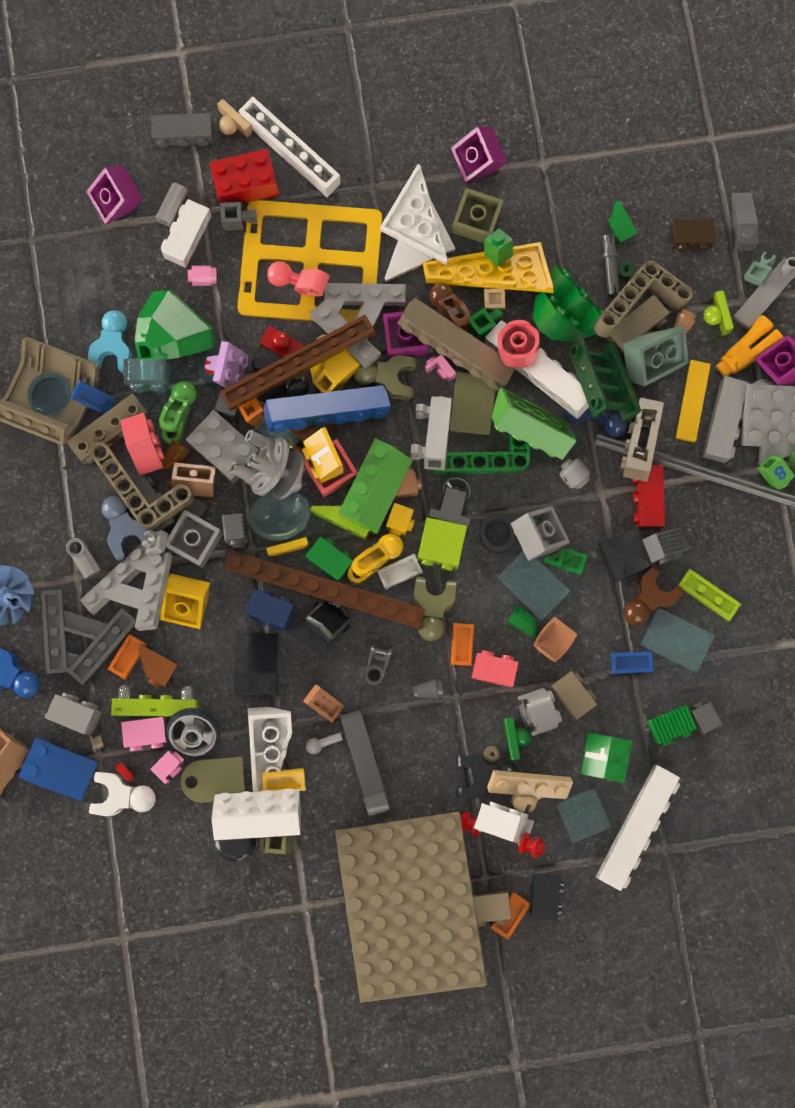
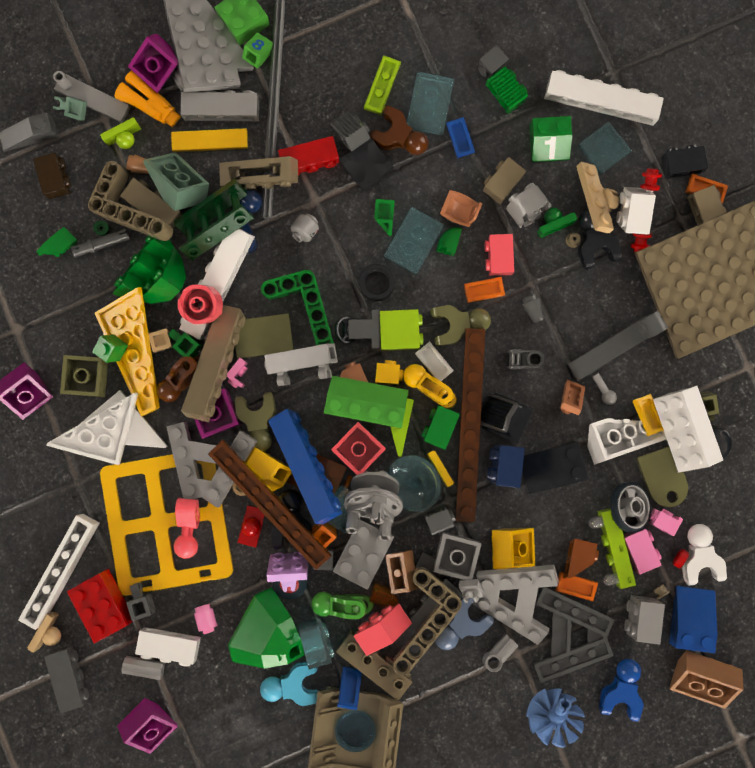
camera: 100 degrees left, 5 degrees up
yellow slope [302,427,344,483] -> none
bright green slope [492,387,577,460] -> none
light grey brick [511,506,570,561] -> none

